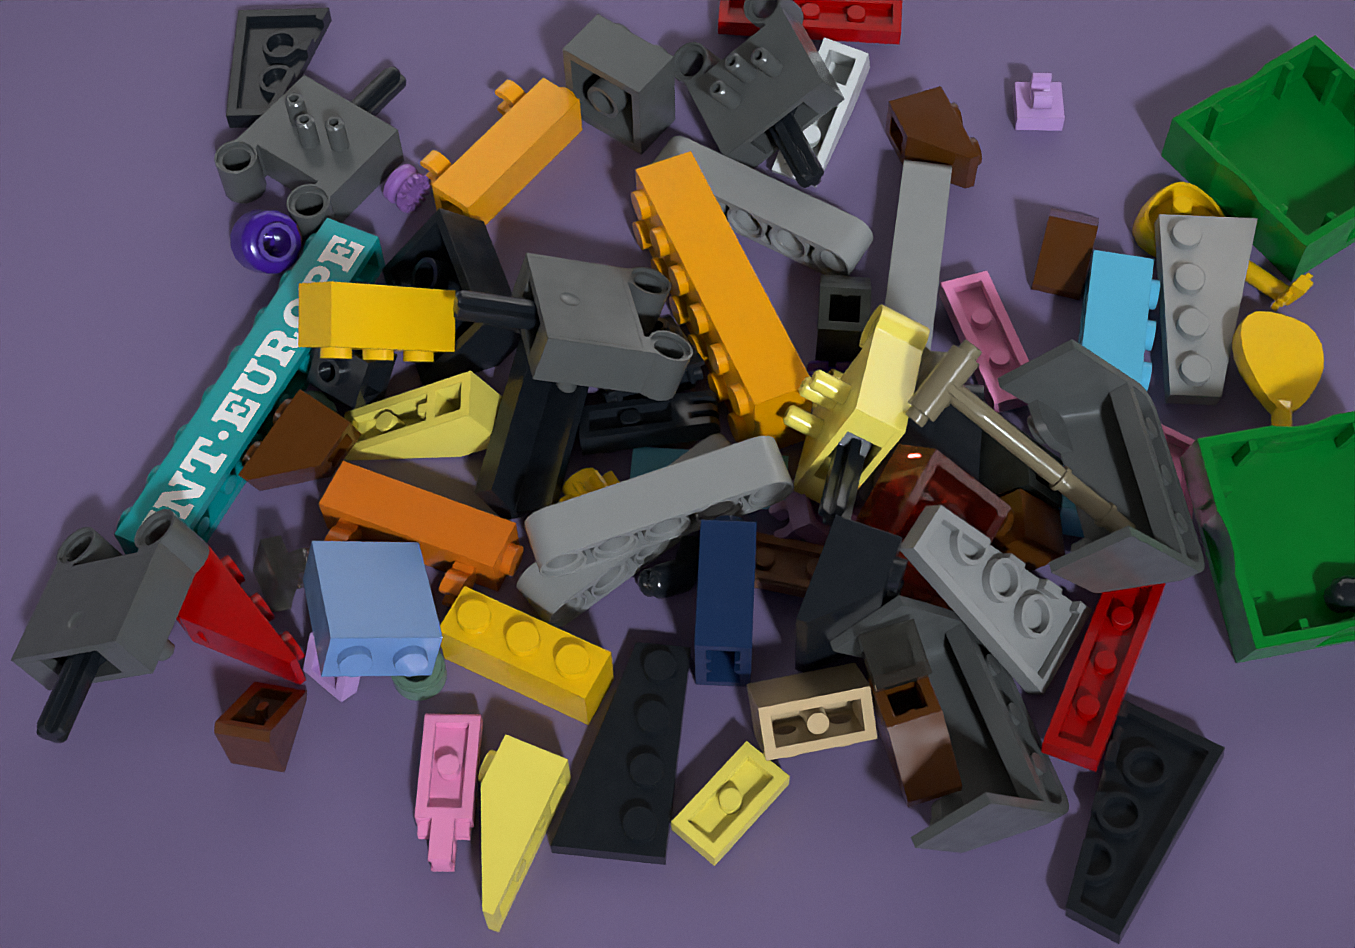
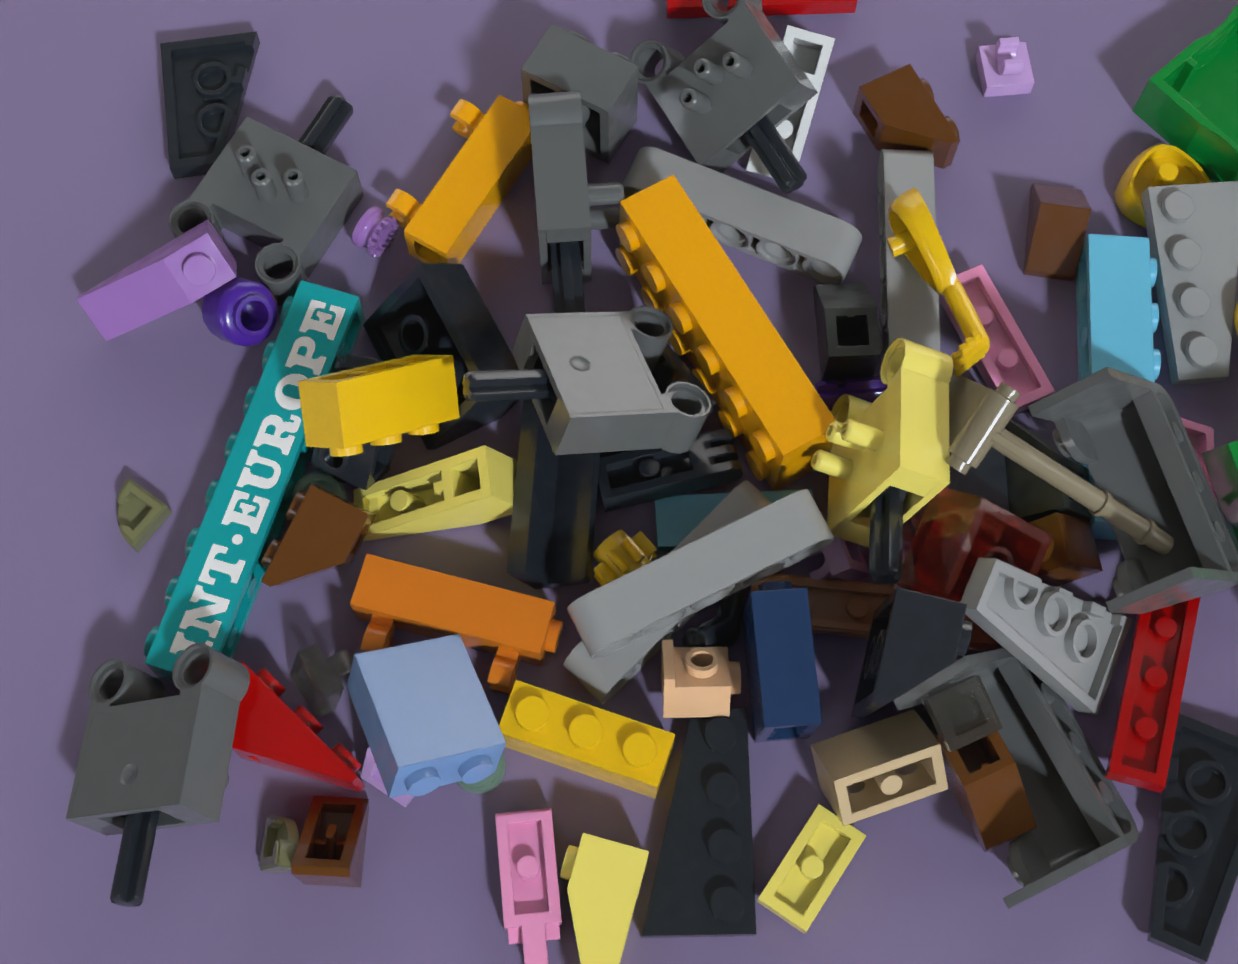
camera: 10 degrees left, 10 degrees up
none -> medium lavender slope [76,219,237,341]
none -> olive tile [117,477,172,553]
none -> olive tile [259,814,299,873]
none -> dark grey piece [528,91,624,313]
none -> light nougat brick [661,640,741,718]
none -> yellow piece [886,187,990,377]

